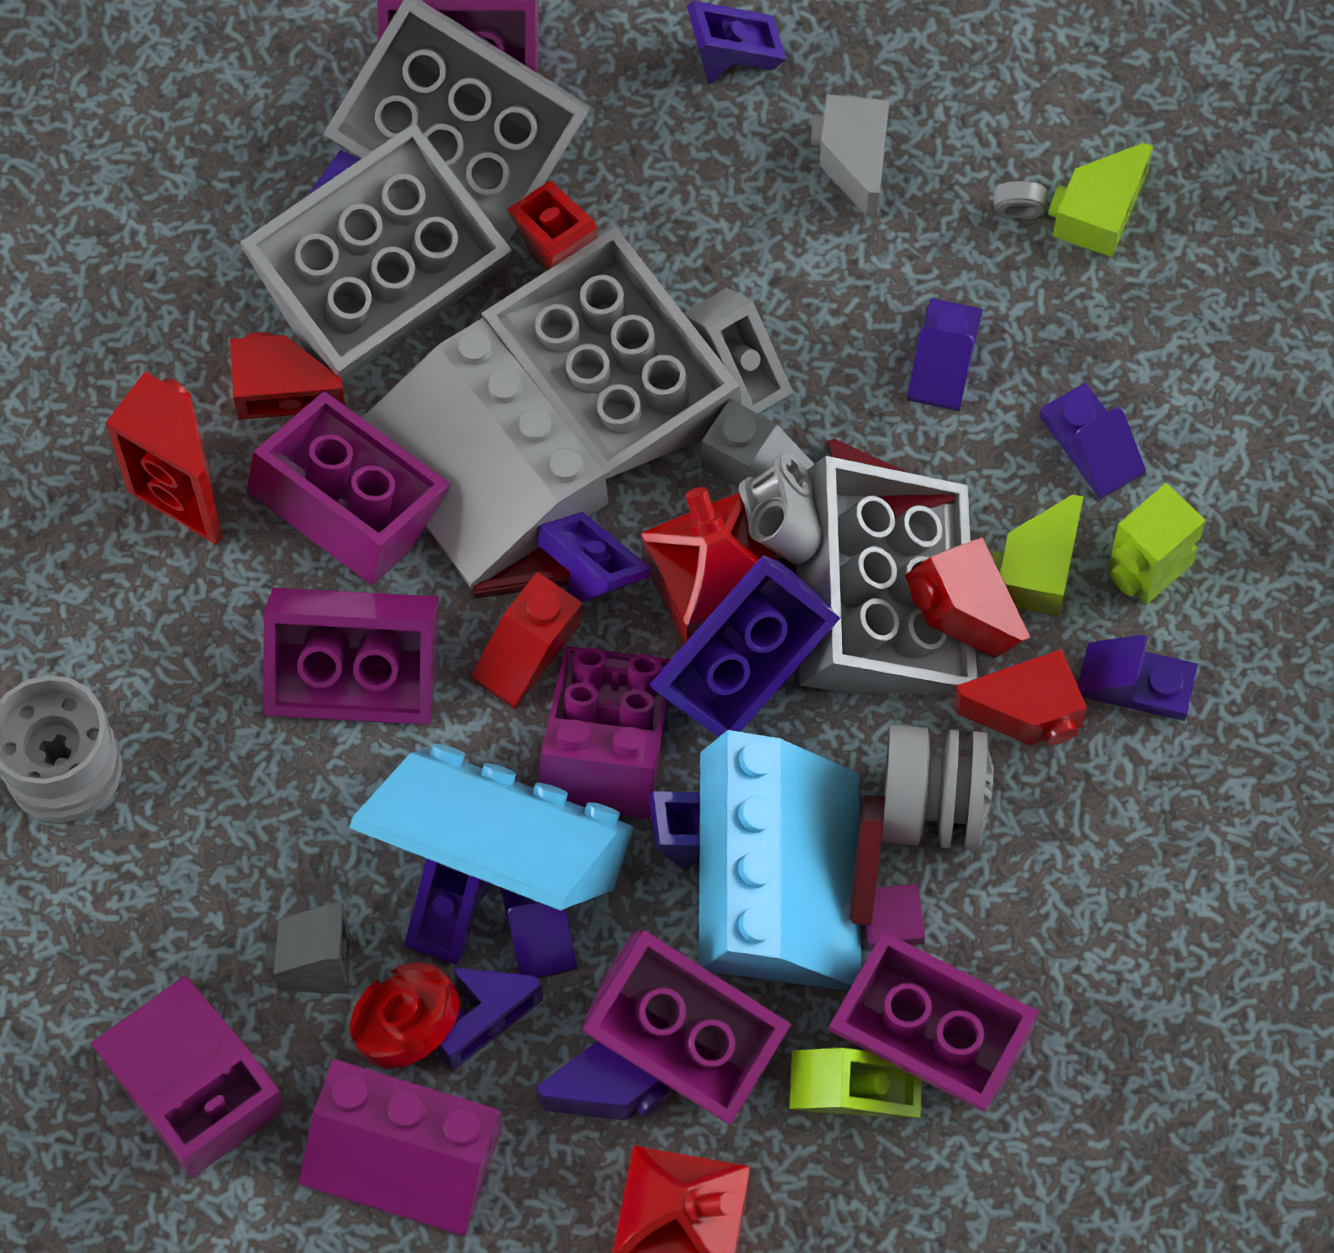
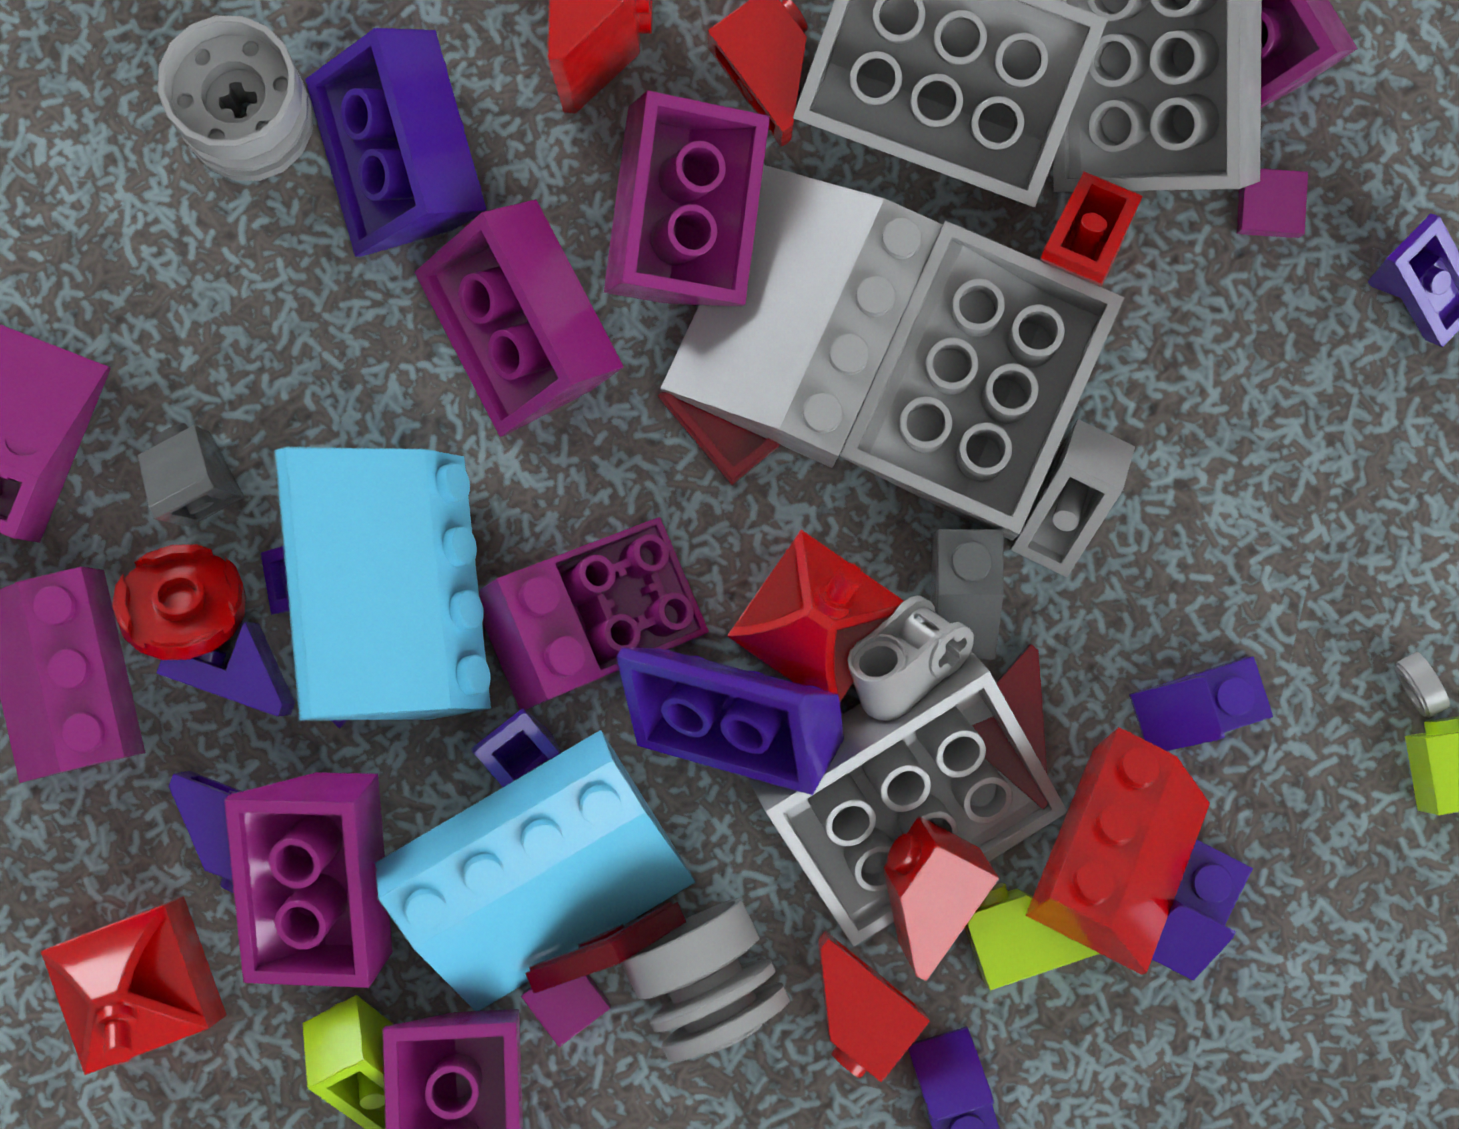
camera: 55 degrees right, 20 degrees up
red slope [471,572,583,709] -> none
dark purple slope [536,512,651,603] -> none
light grey slope [811,94,890,218] -> none
lime brick [1108,483,1206,605] -> none
none -> dark purple slope [305,28,487,257]
none -> red slope [1025,727,1210,975]
none -> magenta tile [1237,168,1308,238]

